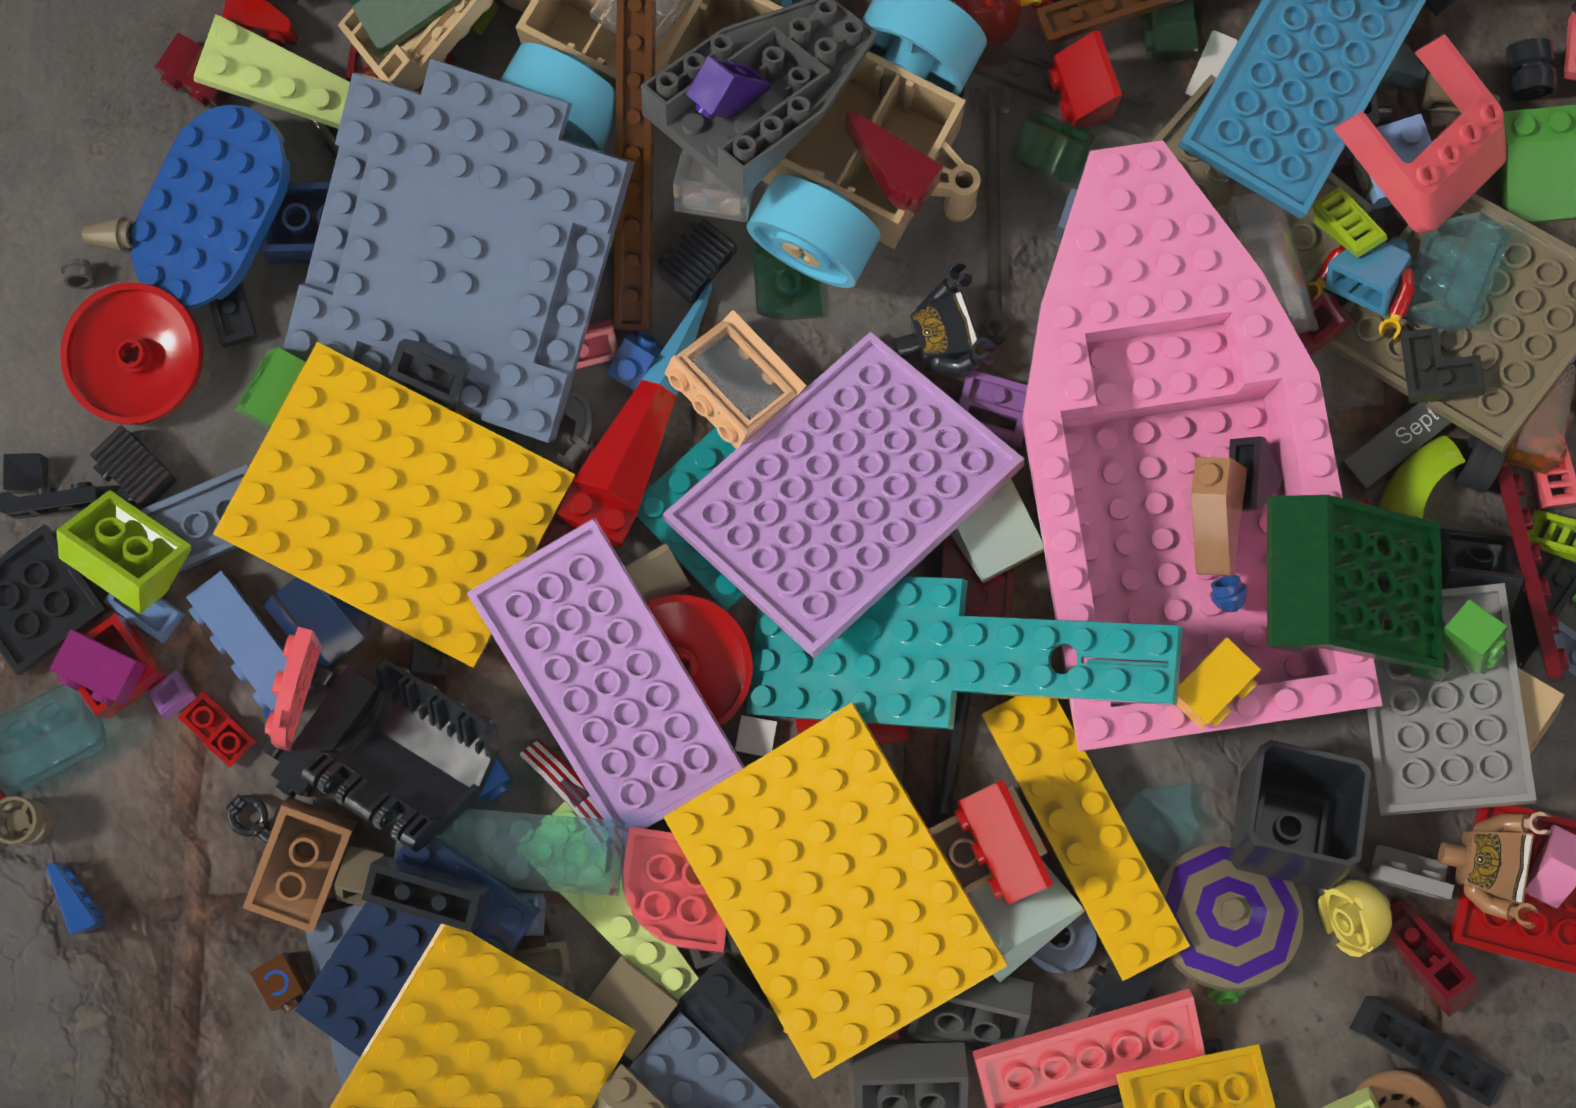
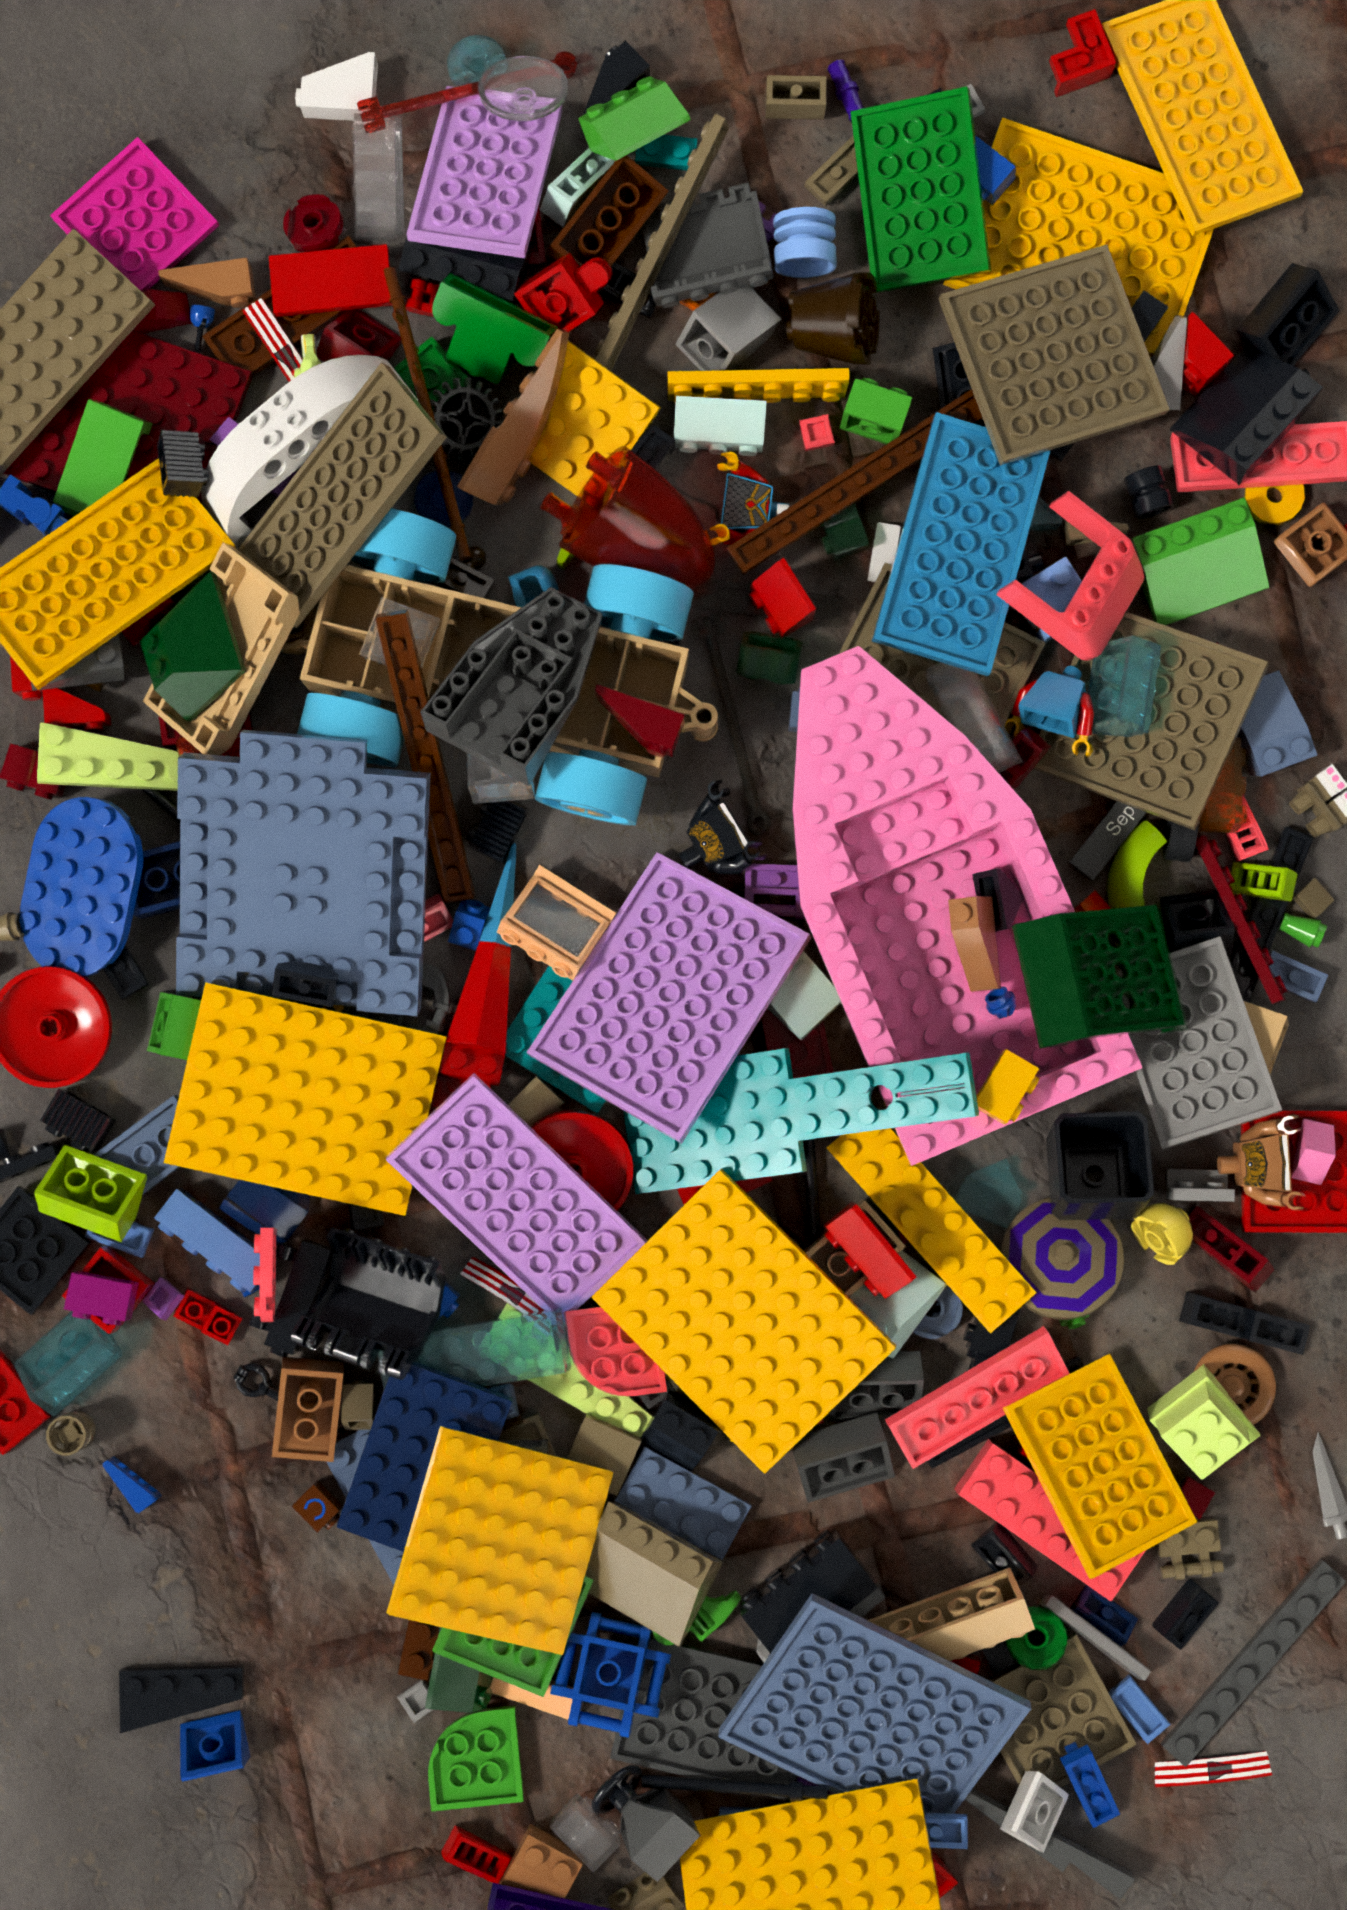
camera: 20 degrees left, 5 degrees up
black brick [361,856,492,932] -> none
dark purple slope [686,56,772,119] -> none
white tile [735,715,777,757] -> none
clear green slope [752,243,823,321] -> none
lime slope [1312,187,1387,258] -> none
pearl dark grey plate [1400,327,1485,404] -> none
bright green brick [1443,599,1508,674] -> none

